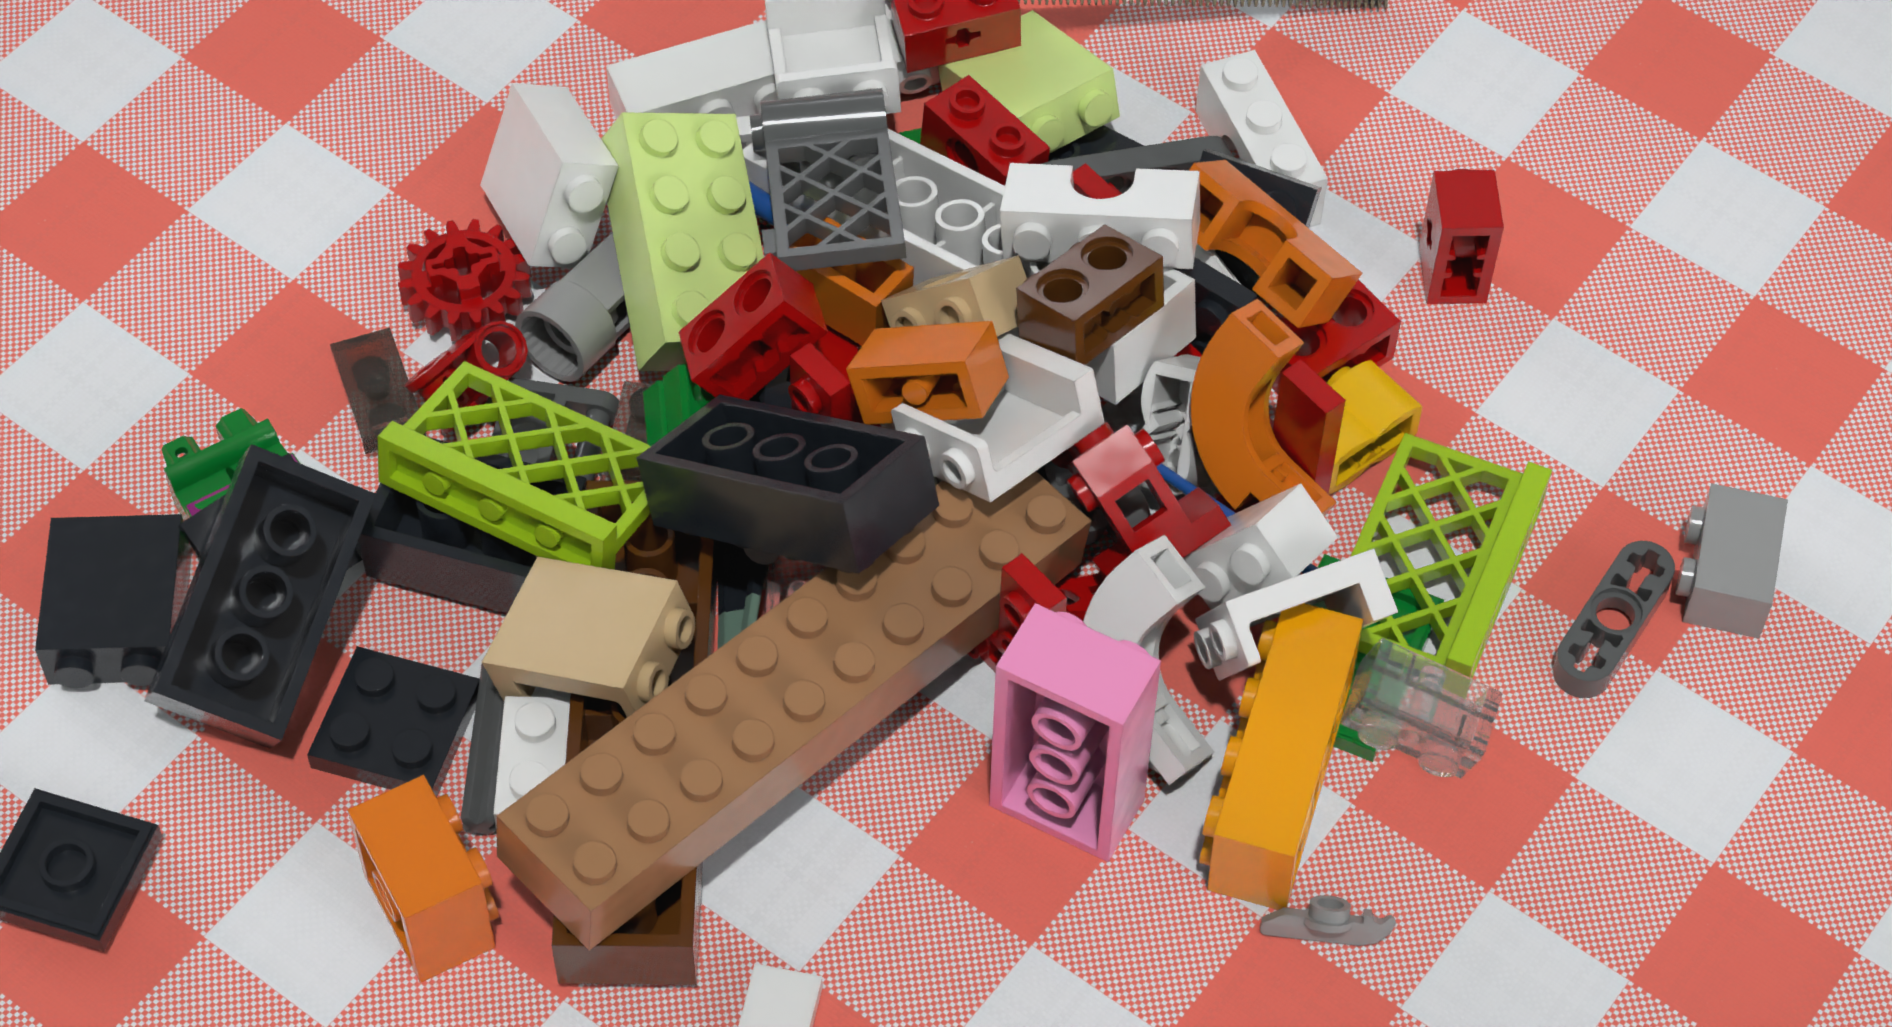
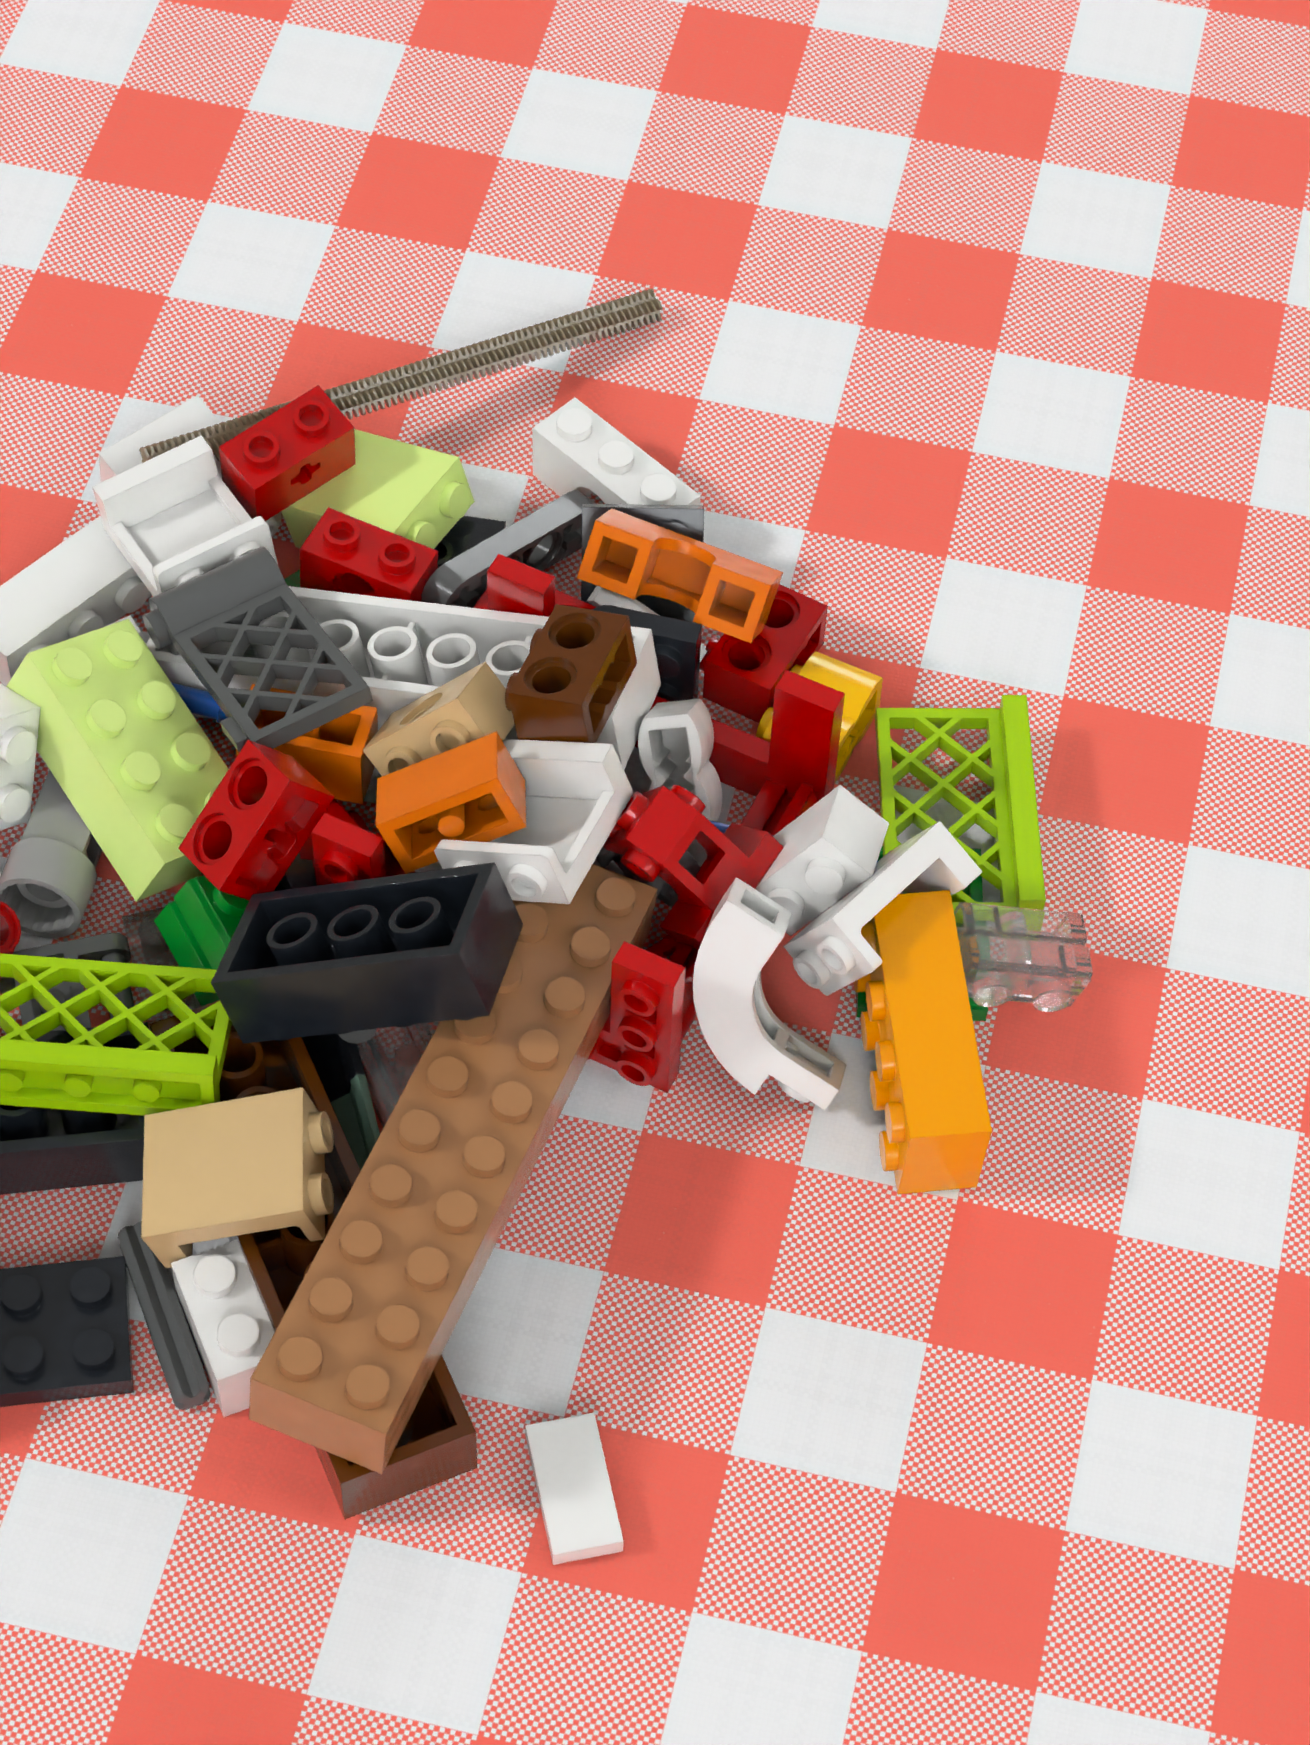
camera: 25 degrees left, 0 degrees up
orange brick [347,775,499,983] -> none
bright pink brick [989,603,1161,862] -> none
white arch [1000,163,1200,269] -> none
orange arch [1191,299,1337,517] -> none
light grey piece [1260,895,1396,946] -> none
red brick [1419,169,1504,304] -> none
dark grey beam [1552,541,1675,698] -> none
light grey brick [1675,483,1788,639] -> none

